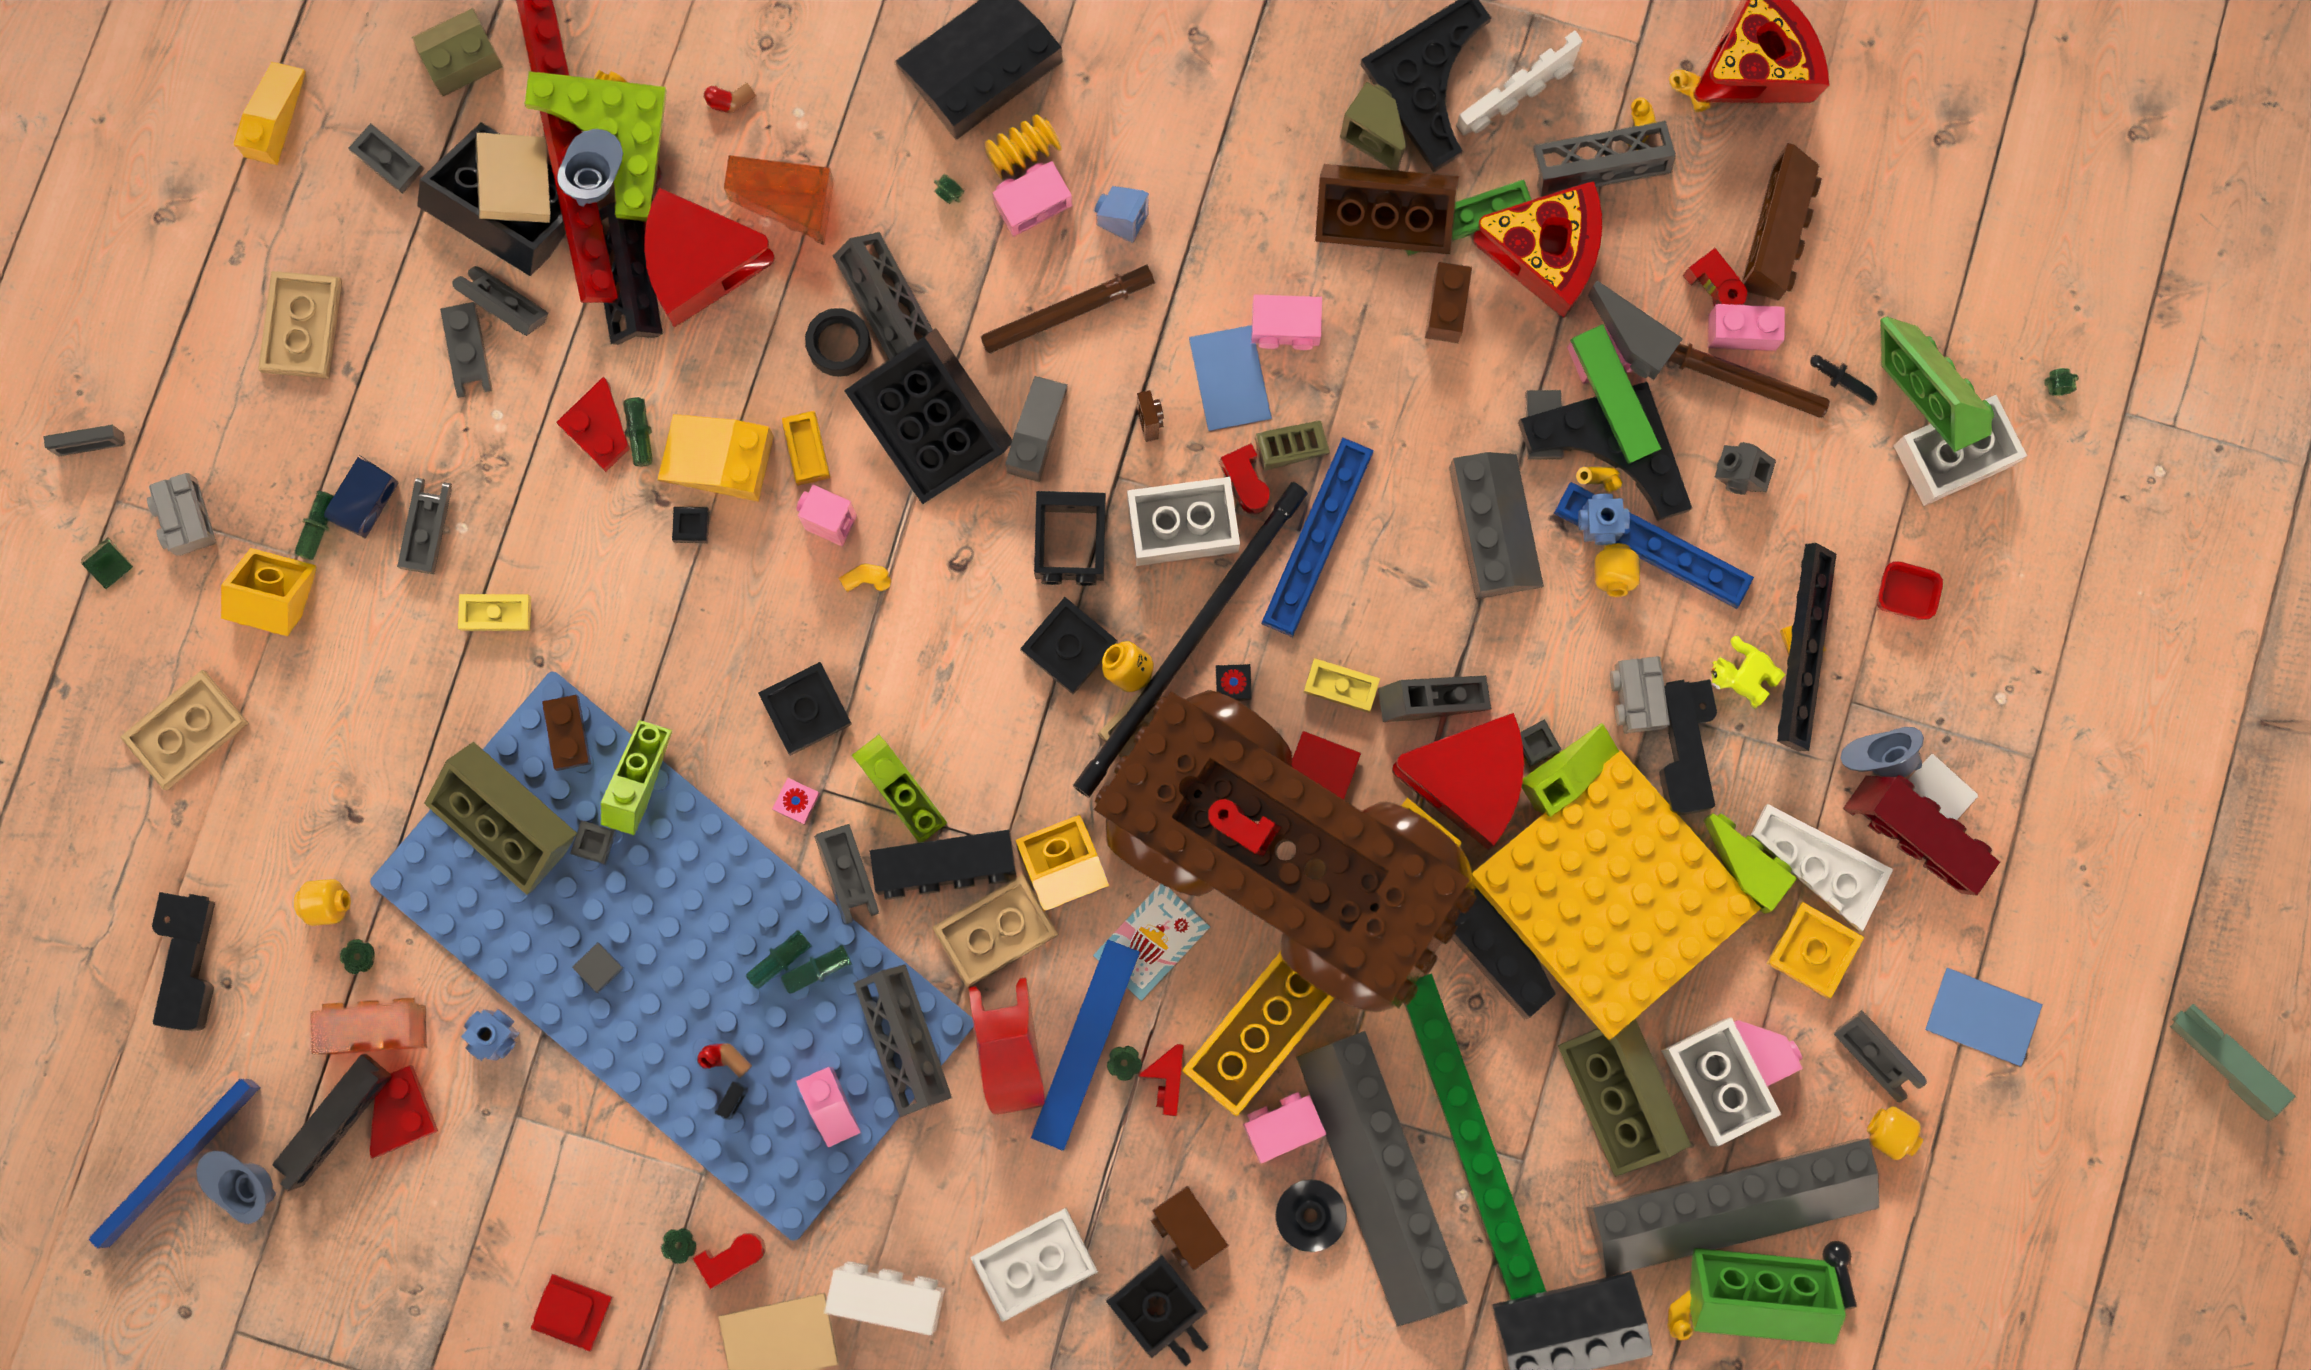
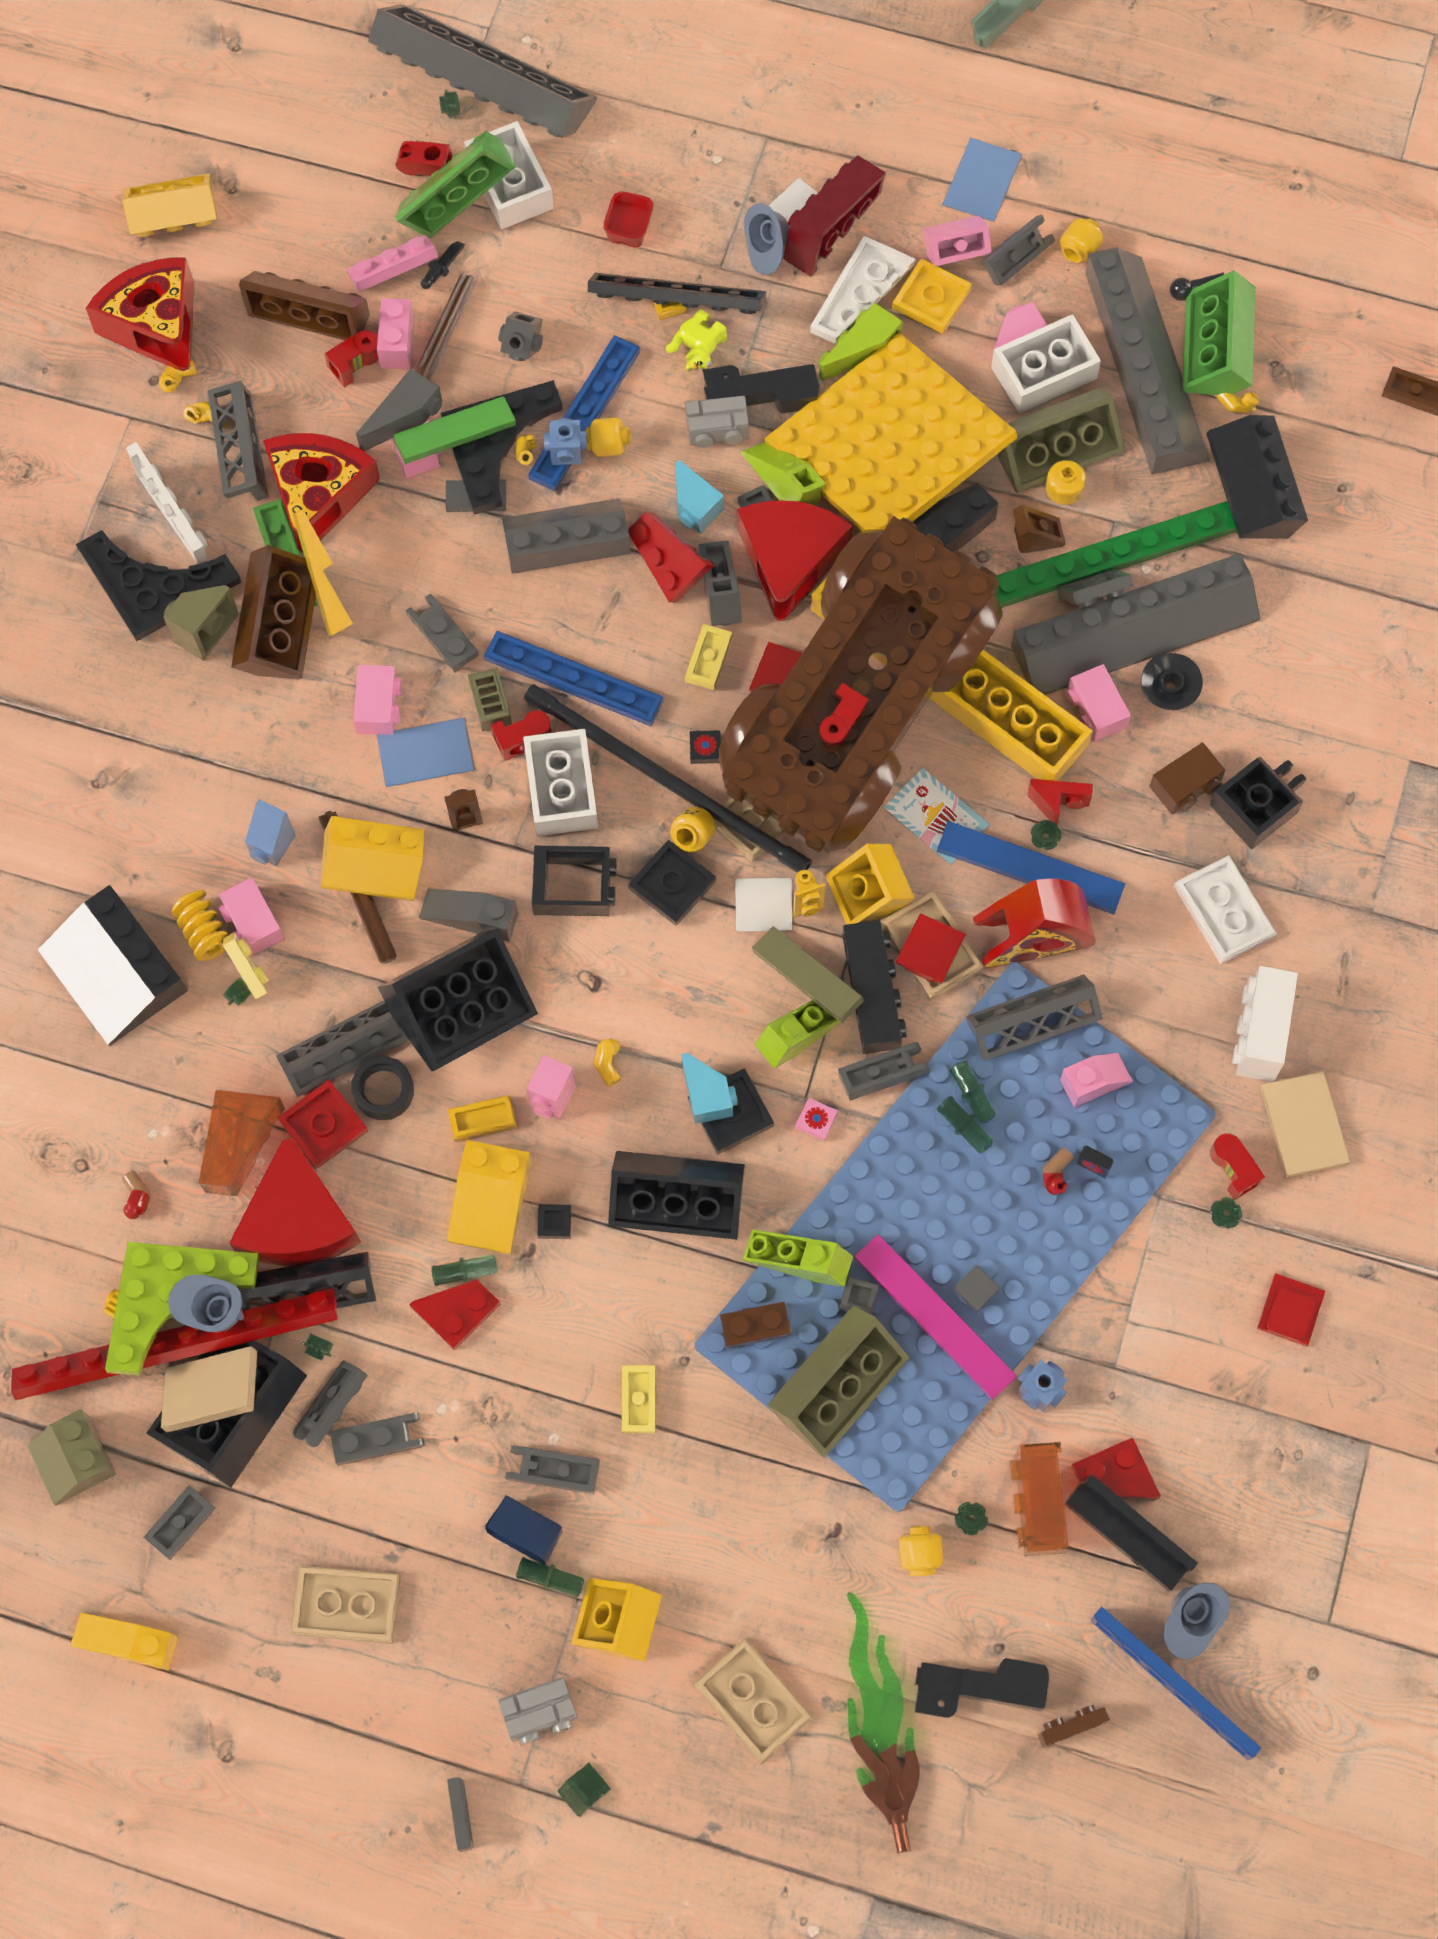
camera: 85 degrees left, 10 degrees down
reddish brown brick [1425,262,1472,343] -> none
none -> yellow slope [122,173,217,237]
none -> light yellow plate [223,933,269,999]
none -> red plate [277,1080,368,1170]
none -> yellow slope [292,509,353,636]
none -> clear green plate [302,1334,334,1361]
none -> yellow slope [320,816,425,901]
none -> bright pink plate [347,235,438,292]
none -> dark grey slope [368,4,597,138]
none -> red leg [395,141,453,176]
none -> dark grey hinge [405,594,479,673]
none -> black slope [608,1151,745,1240]
none -> red wing [628,512,714,603]
none -> medium azure slope [675,460,724,533]
none -> medium azure slope [681,1053,738,1124]
none -> white sticker [735,878,792,931]
none -> olive tile [752,926,864,1023]
none -> yellow hinge [793,870,825,917]
none -> piece [847,1592,920,1853]
none -> dark pink tile [854,1234,1017,1401]
none -> red piece [896,913,966,984]
none -> bright pink brick [923,216,991,266]
none -> reddish brown slope [1013,505,1066,553]
none -> reddish brown plate [1038,1704,1110,1748]
none -> yellow head [1045,460,1086,505]
none -> dark grey plate [1056,569,1133,607]

